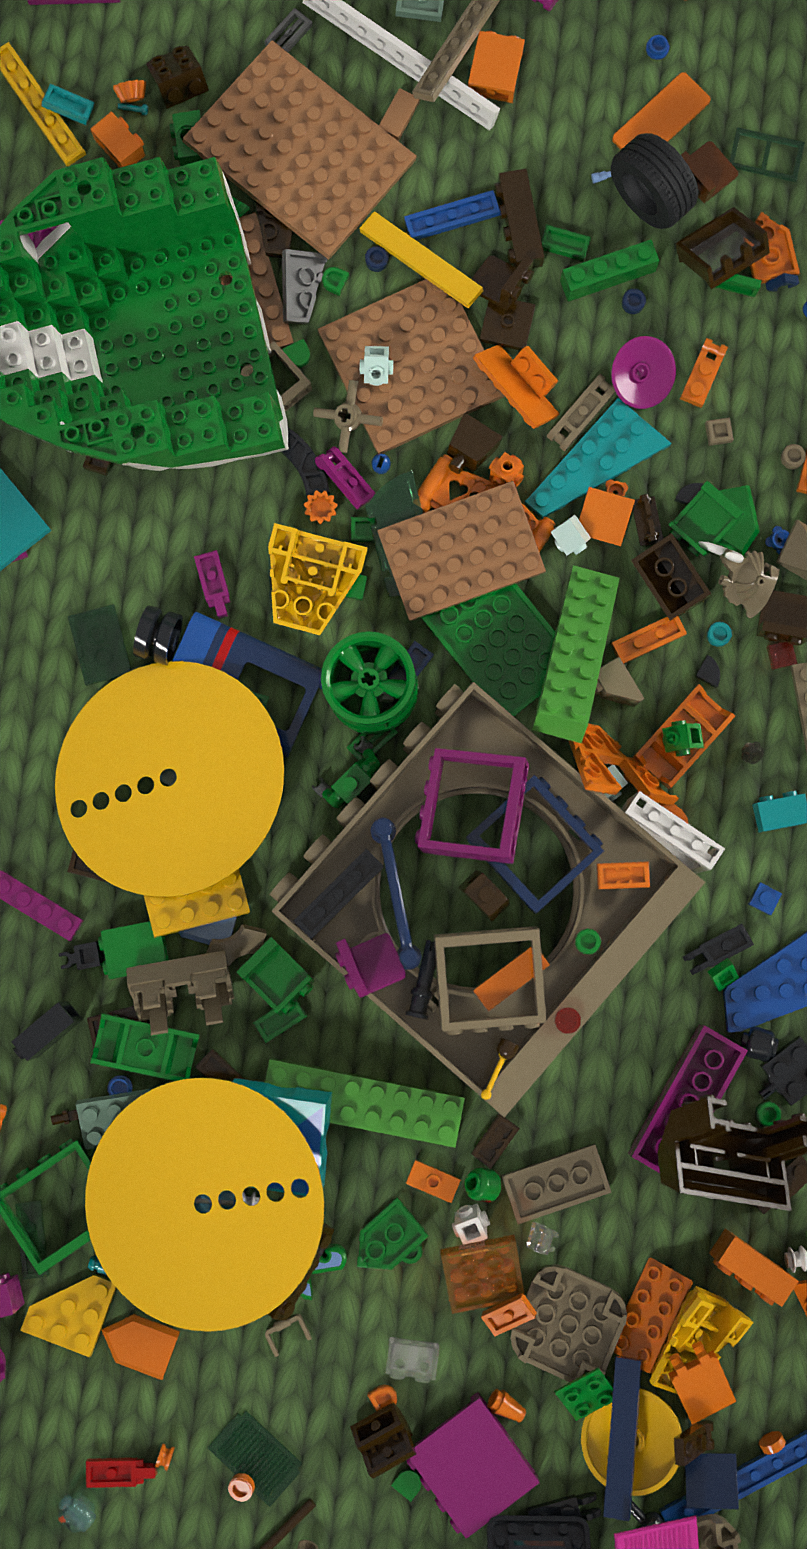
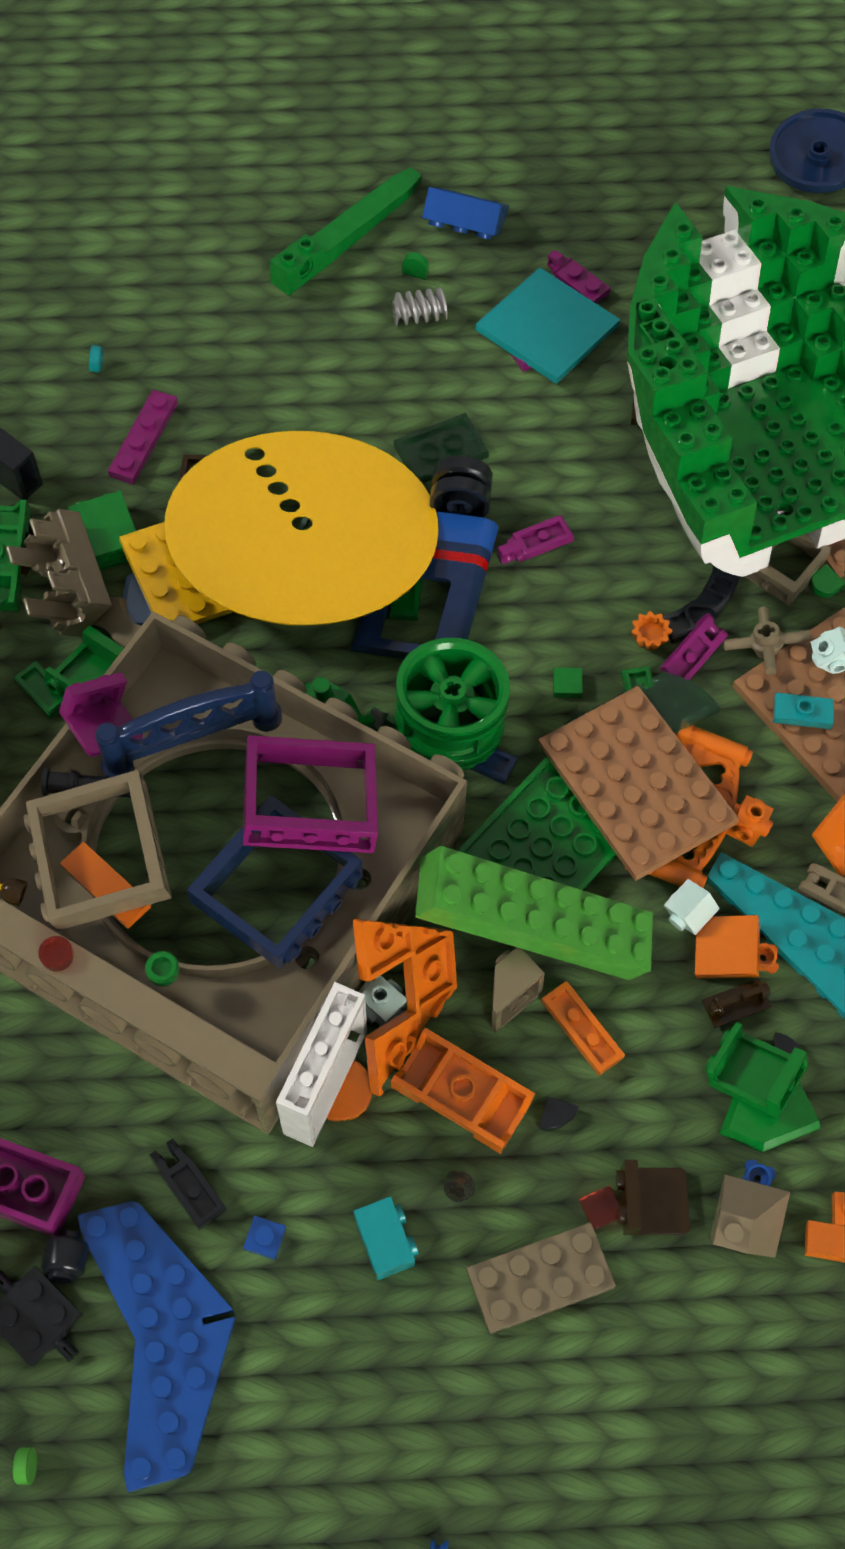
camera: 80 degrees right, 20 degrees down
black plate [58,941,103,970] -> none
yellow wedge [268,523,368,635] -> none
black plate [293,848,384,939] -> none
blue hinge [372,453,391,474] -> none
dark brown torso [447,413,503,474] -> none
dark brown torso [458,869,510,922] -> none
orange plate [596,861,650,889] -> none
dark brown slope [631,533,712,621] -> none
green brick [662,720,704,757] -> none
dark tan helmet [698,541,779,618] -> none
teal tile [707,622,732,647] -> none
green plate [707,958,739,992] -> none
none -> teal plate [773,693,834,729]

